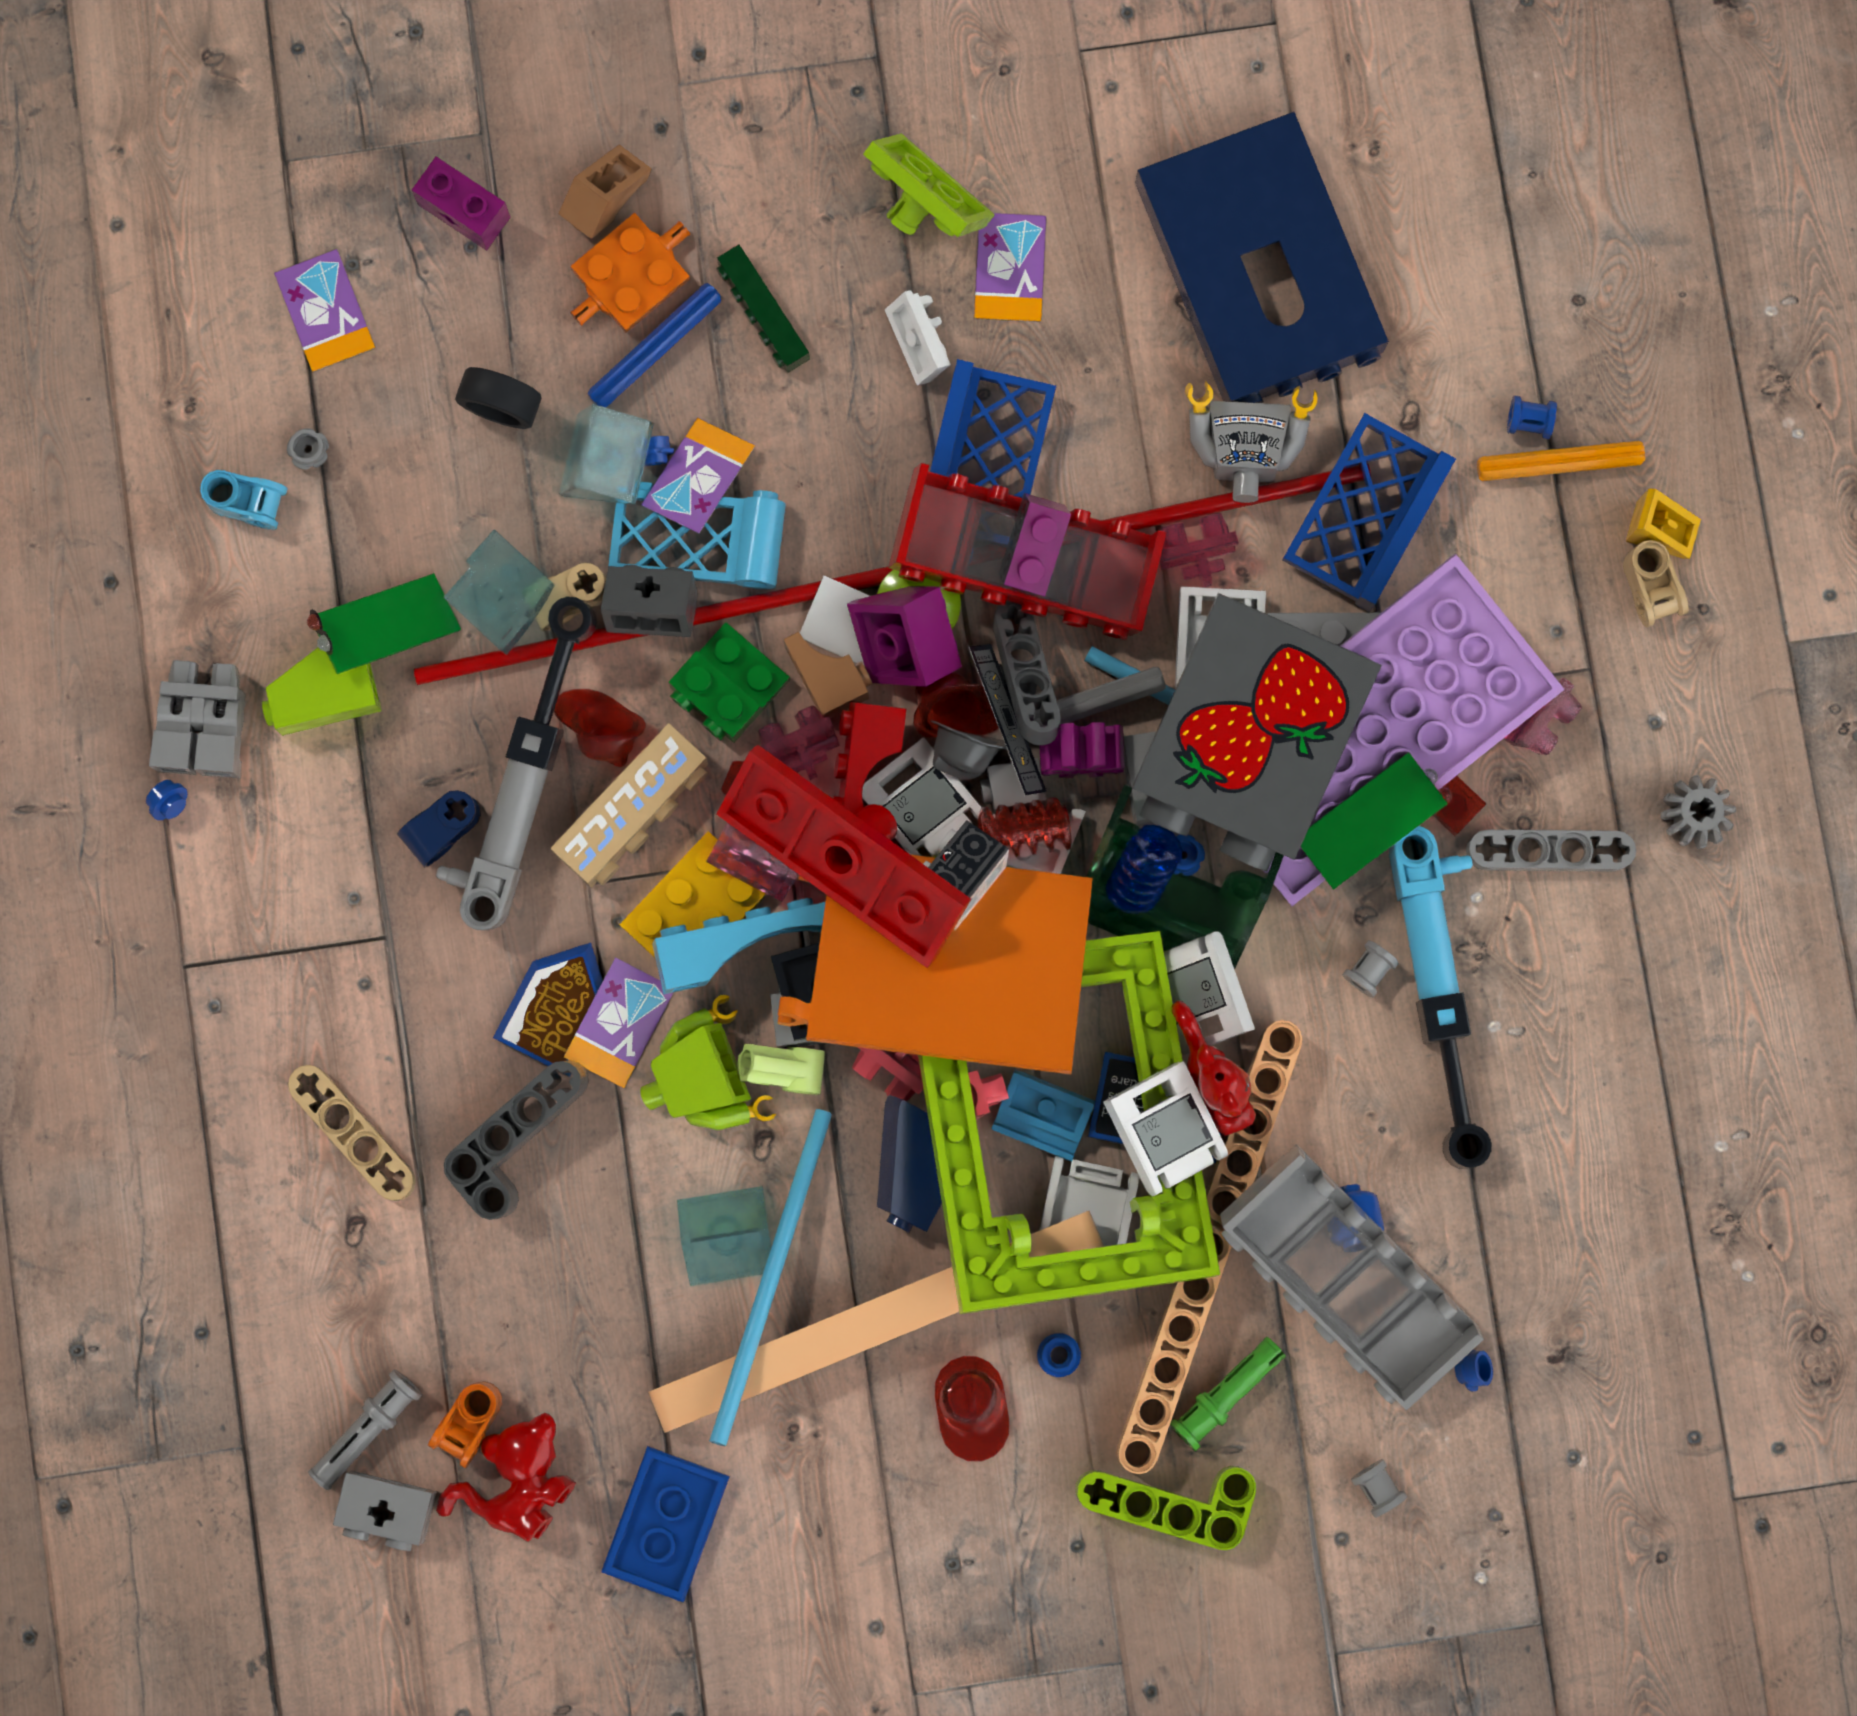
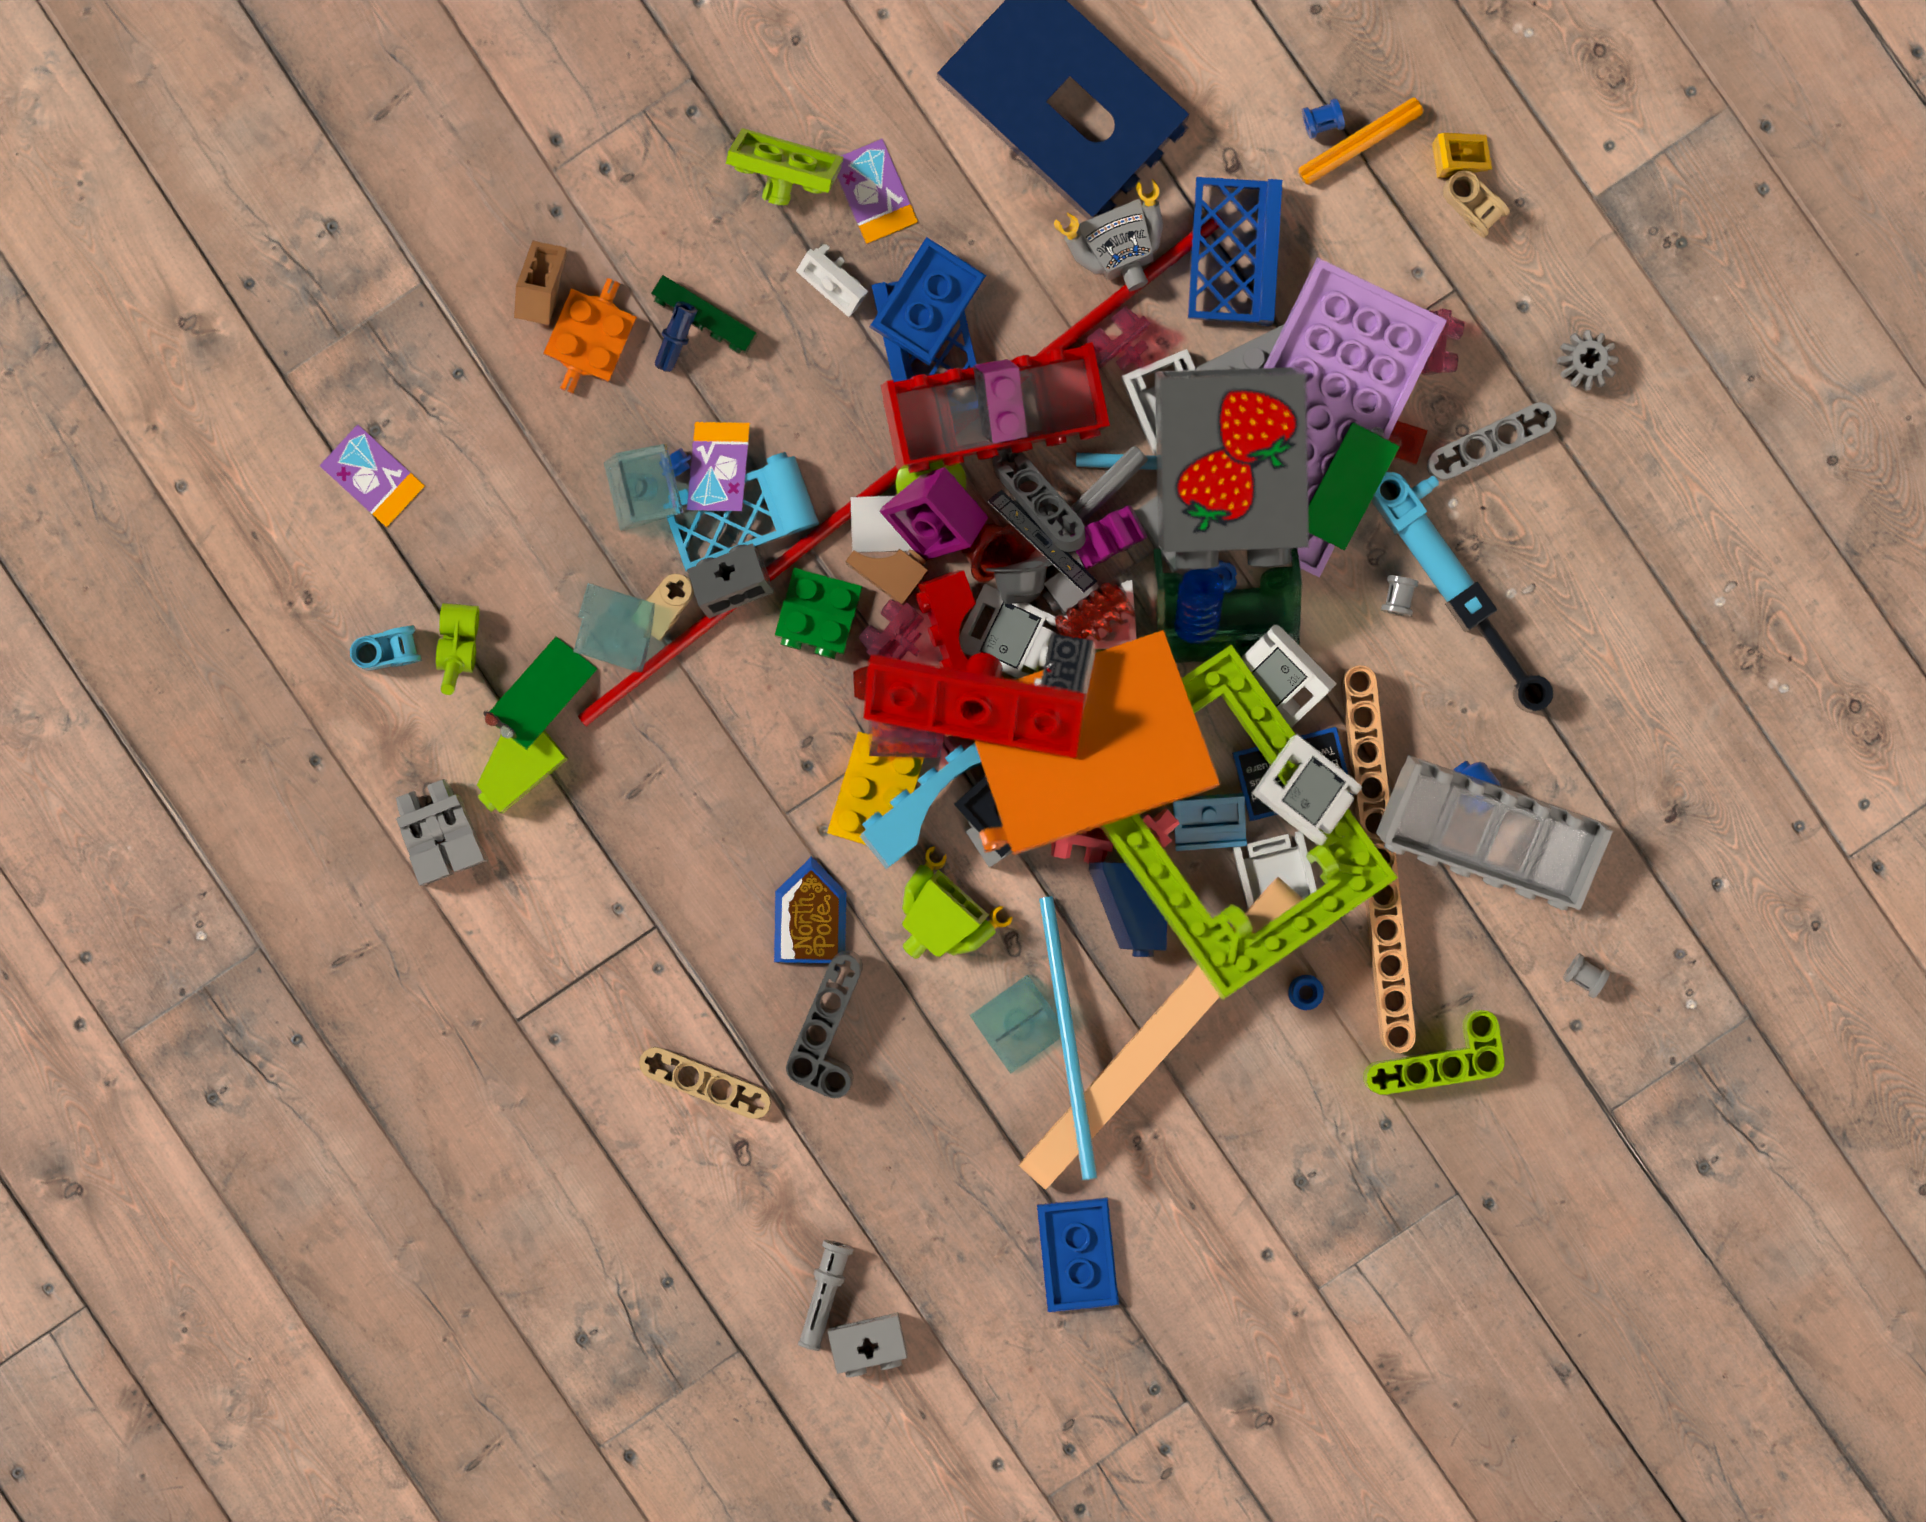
camera: 20 degrees left, 5 degrees up
blue plate [146,780,188,820] -> none
light grey plate [287,428,329,470] -> none
dark blue piece [397,790,481,868] -> none
magenta brick [412,156,511,251] -> none
orange piece [428,1381,502,1469] -> none
light grey piece [436,597,597,930] -> none
red animal [436,1413,576,1542] -> none
black tyre [455,367,542,429] -> none
tan brick [550,723,709,888] -> none
clear red piece [554,689,646,767] -> none
sticker [564,957,674,1088] -> none
blue axle [588,283,721,409] -> none
yellowish green piece [737,1044,825,1095] -> none
clear red piece [935,1356,1009,1461] -> none
bright green pin [1170,1336,1286,1452] -> none
red animal [1172,1001,1256,1136] -> none
blue plate [1455,1350,1493,1392] -> none
none -> lime beam [436,603,480,695]
none -> dark blue axle [655,302,698,372]
none -> blue tile [869,237,986,366]

